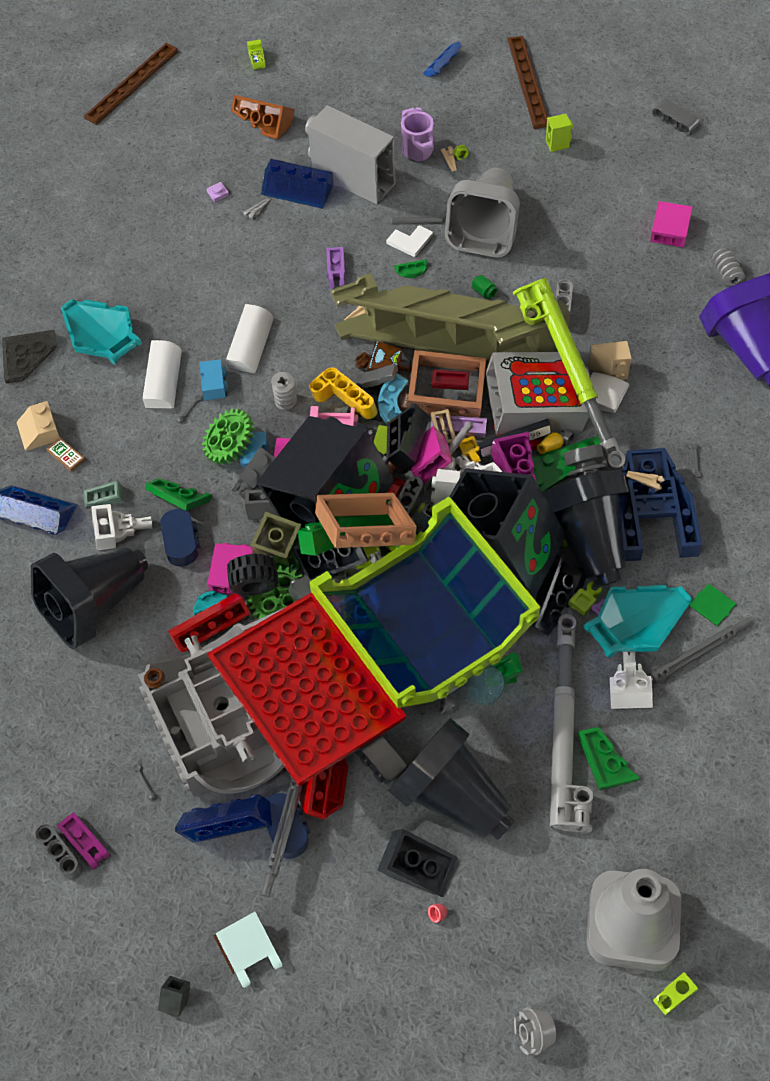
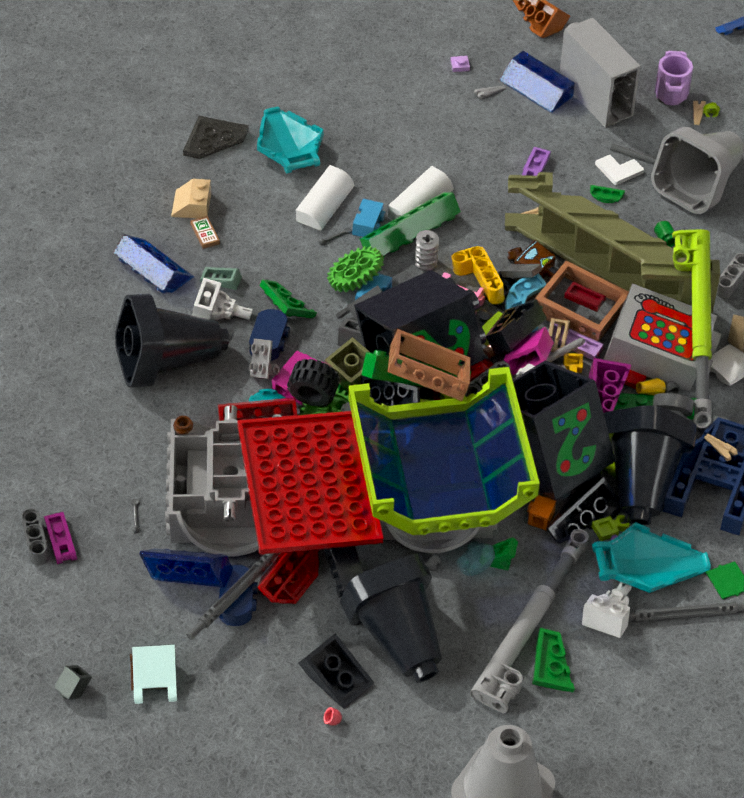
camera: 20 degrees right, 10 degrees down
black tile [478,419,551,458] -> none
none -> light grey hinge [249,339,280,379]
none -> green brick [360,192,461,258]

